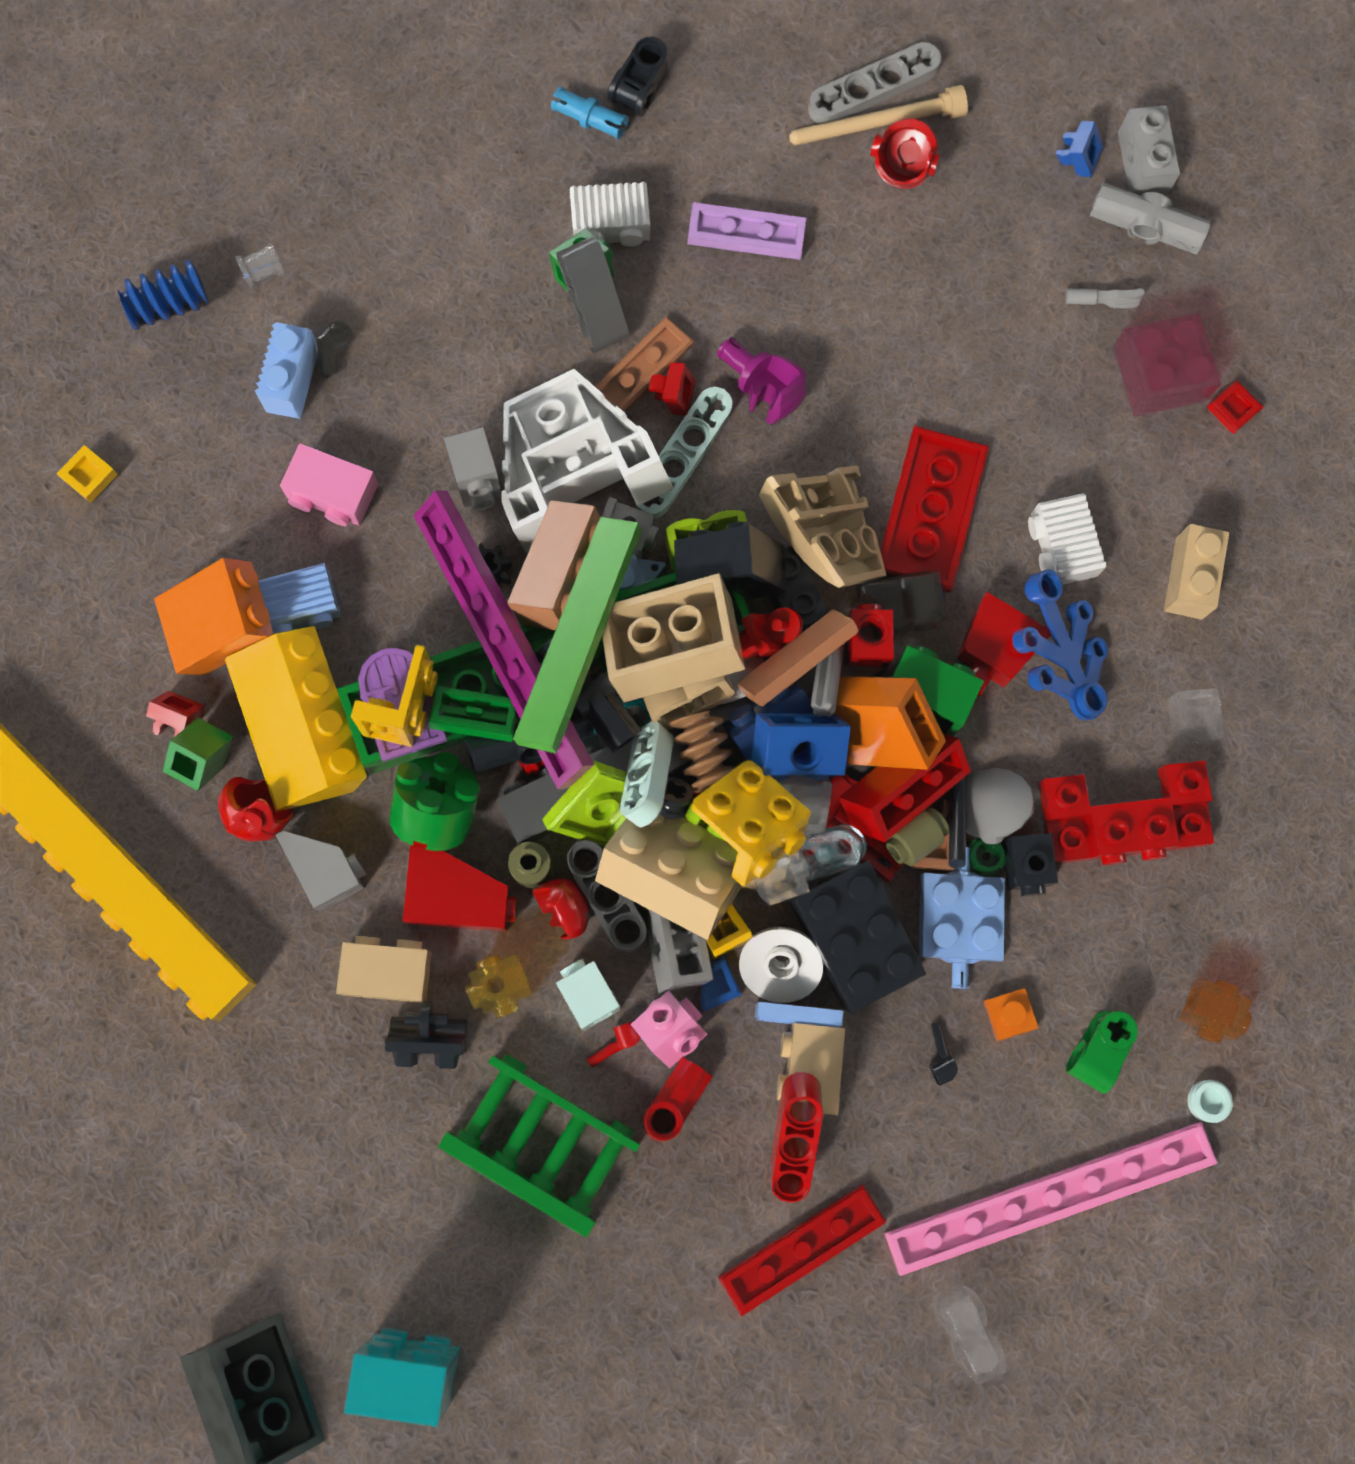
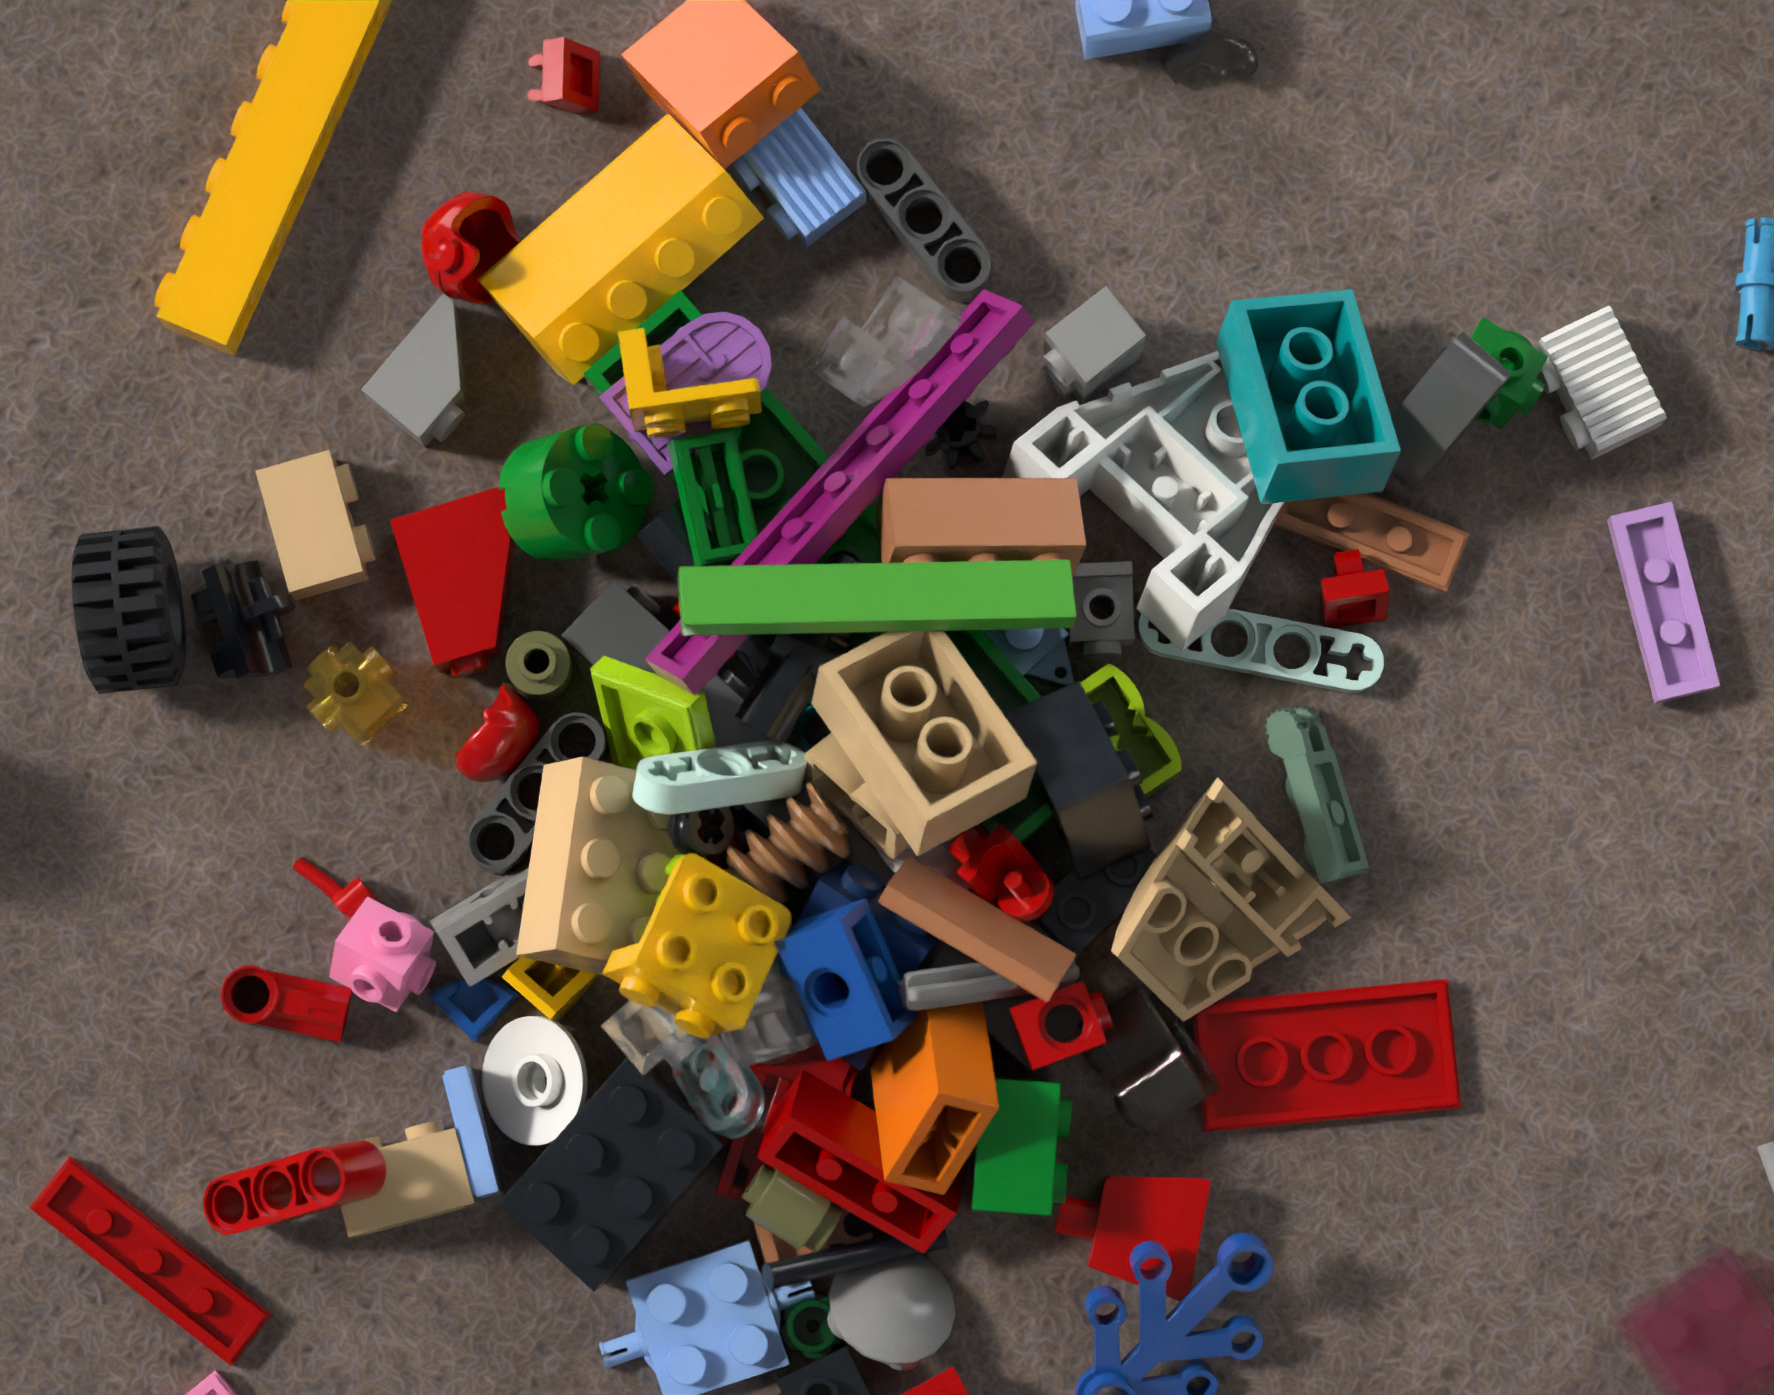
camera: 80 degrees right, 5 degrees up
green brick [162,717,233,791] -> none
bright pink brick [280,443,379,526] -> none
green fence [438,1053,640,1238] -> none
light aqua brick [556,959,620,1031] -> none
magenta piece [717,337,807,425] -> none
black hand [929,1022,958,1085] -> none
white brick [1028,493,1106,585] -> none
none -> black tyre [71,526,186,694]
none -> clear slope [808,276,963,407]
none -> dark grey beam [856,138,991,303]
none -> teal brick [1215,289,1401,504]
none -> sand green hinge [1265,705,1369,884]

